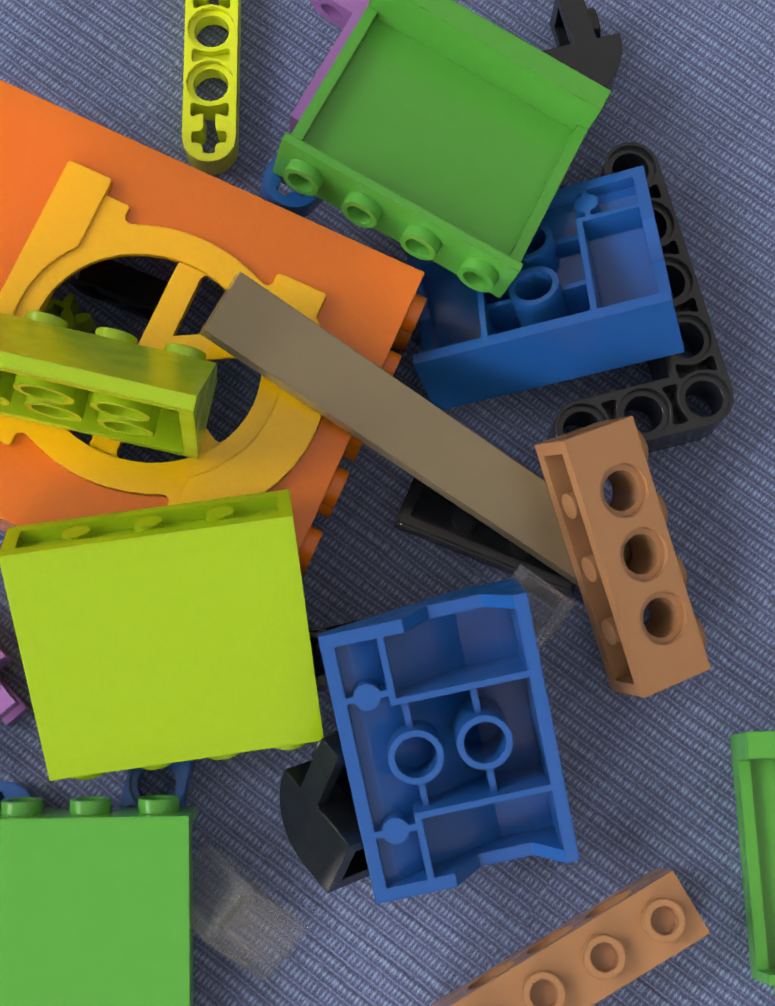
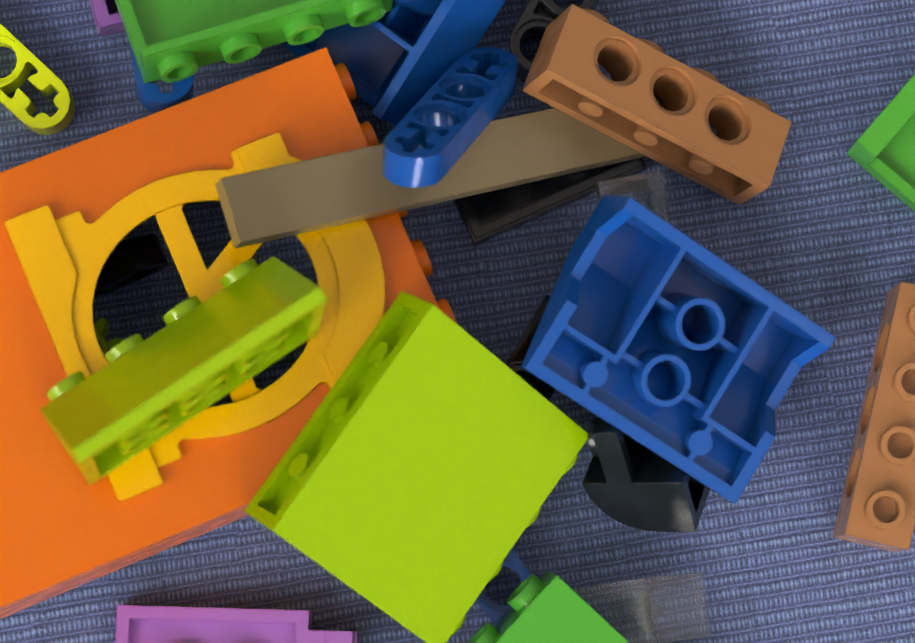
camera: 45 degrees left, 5 degrees up
none -> blue beam [383,47,518,188]

